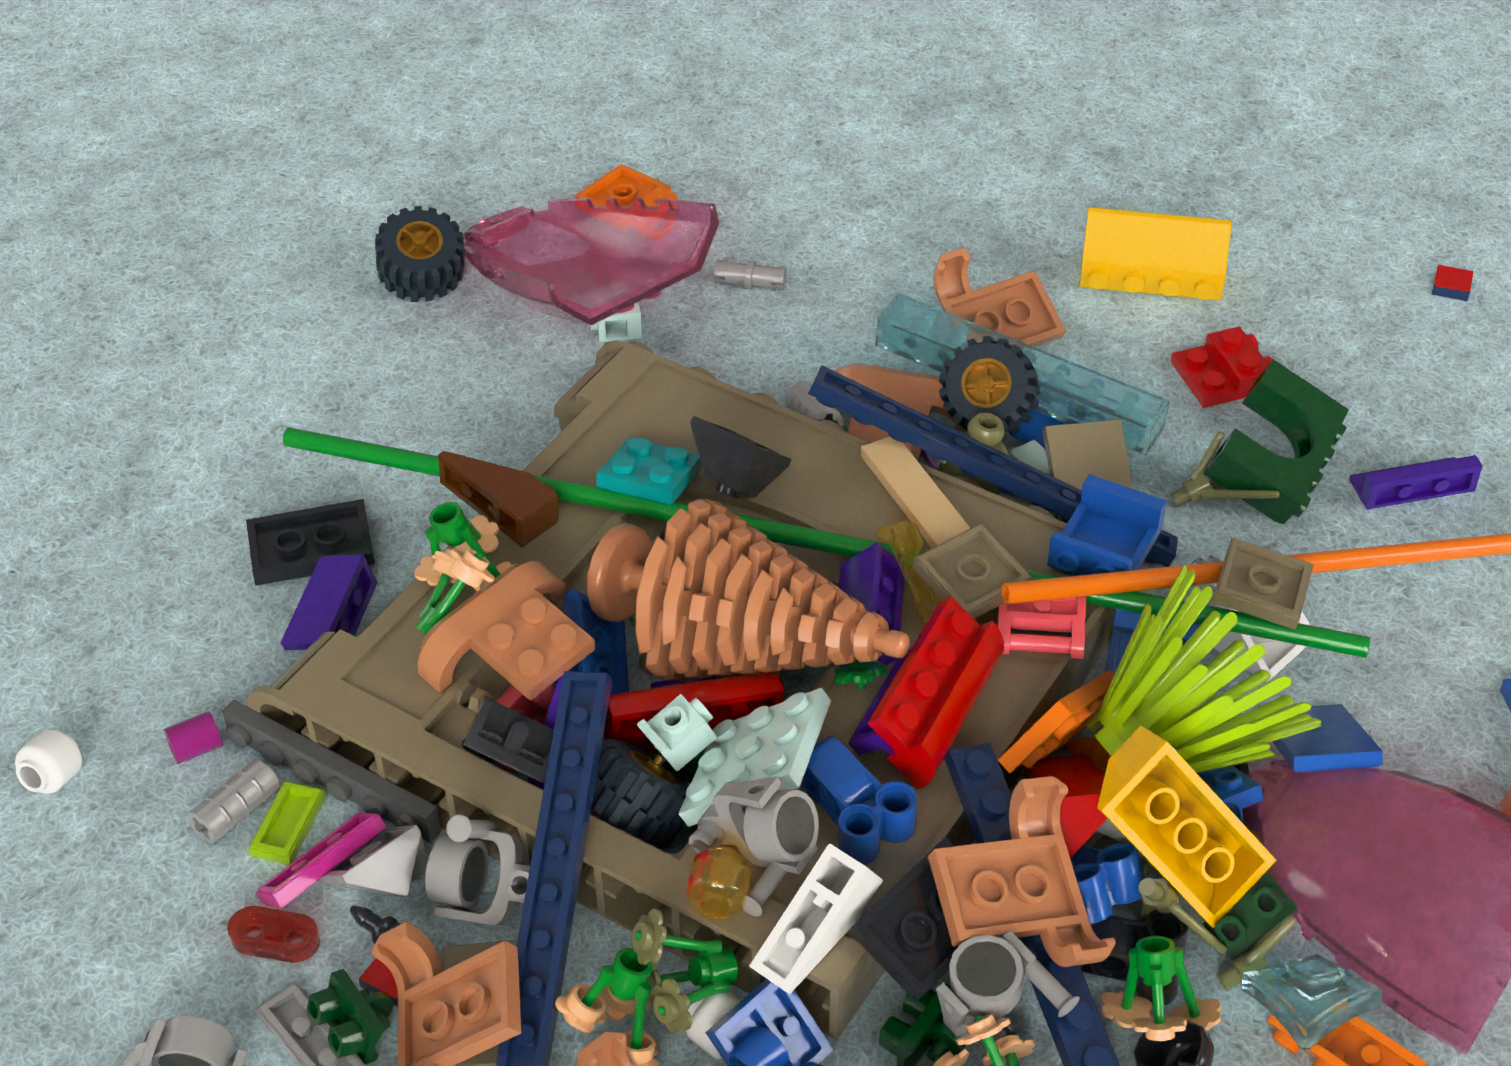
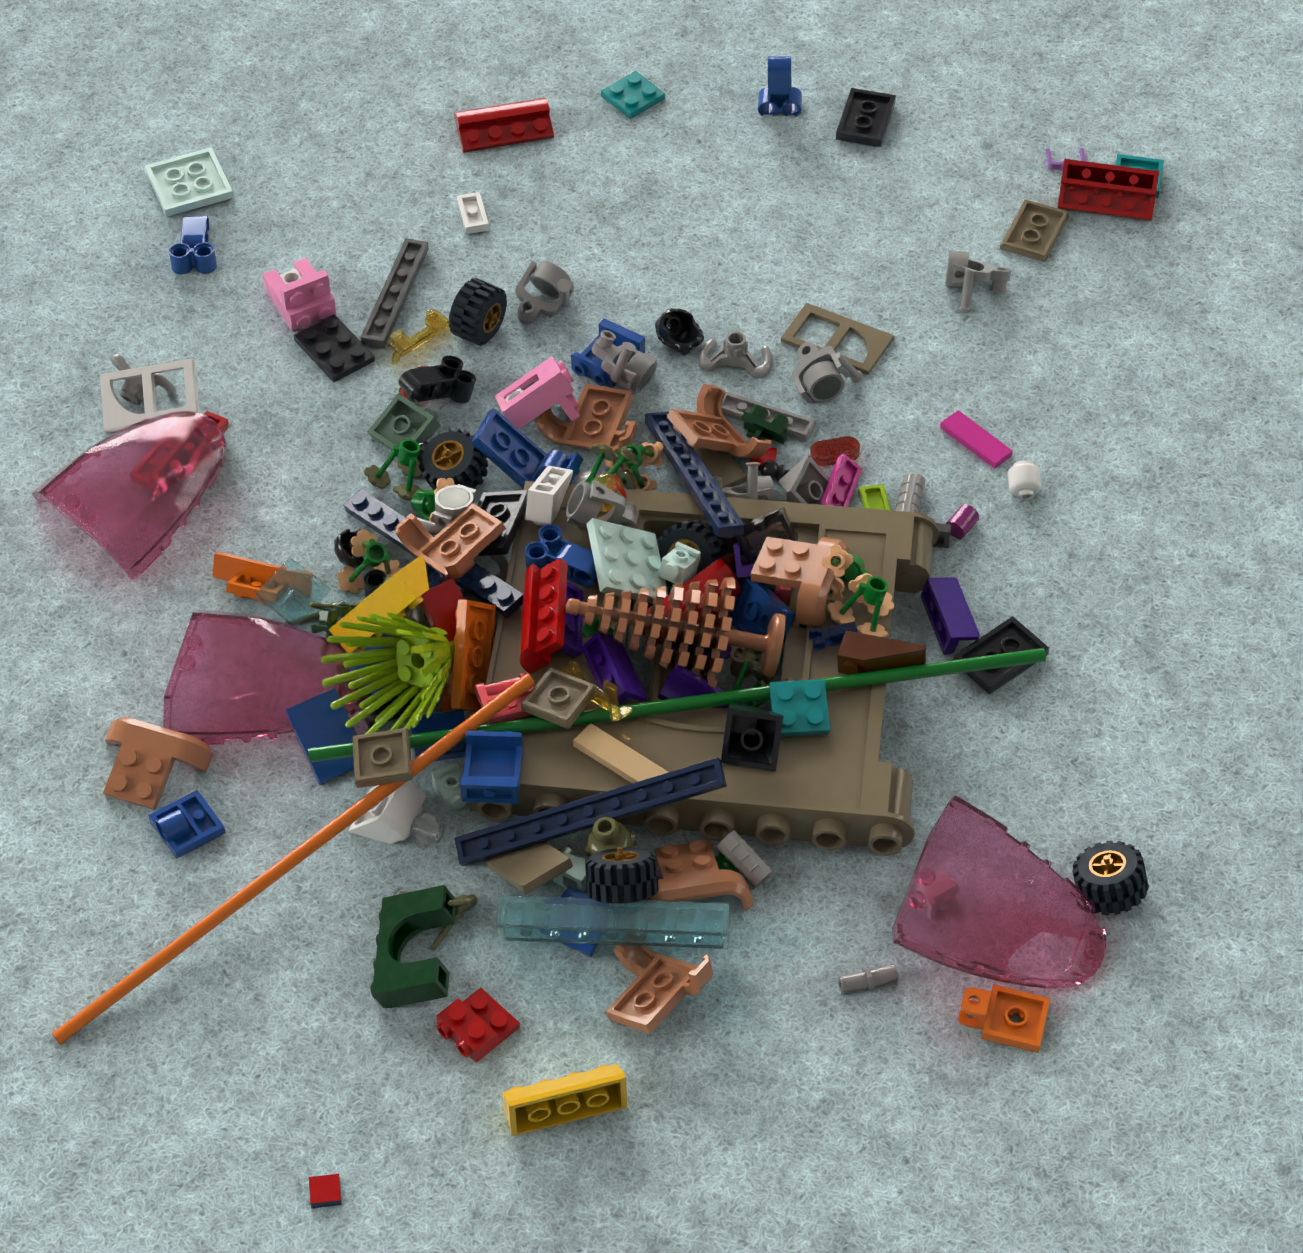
camera: 155 degrees right, 5 degrees up
dark purple panel [1349,455,1483,510] -> none
none -> clear blue bar [809,622,858,651]
none -> dark pink tile [940,410,1013,469]

